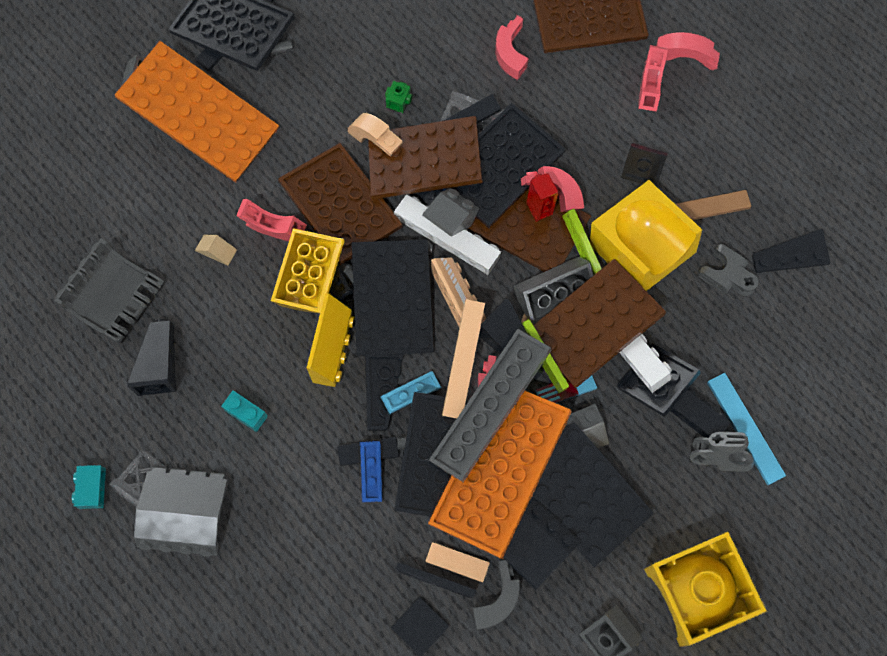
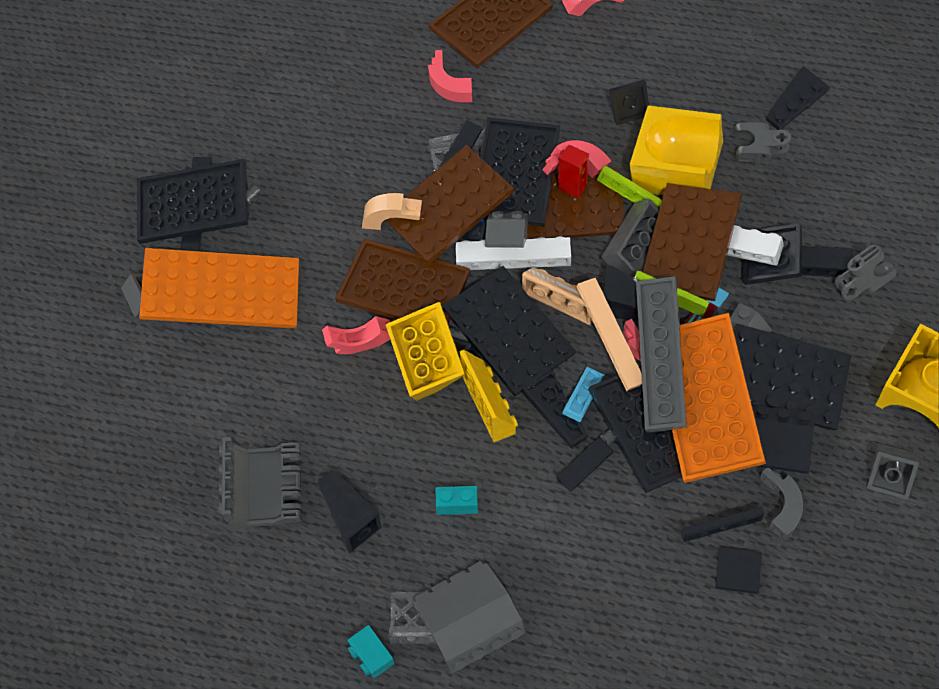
camera: 30 degrees left, 10 degrees down
tan slope [195,235,237,266] -> none
blue tile [360,441,382,502] -> none
green brick [385,81,413,113] -> none
light nougat tile [425,542,489,583] -> none
coral arch [639,45,668,112] -> none
medium nougat tile [676,190,751,220] -> none
medium azure tile [707,373,786,486] -> none

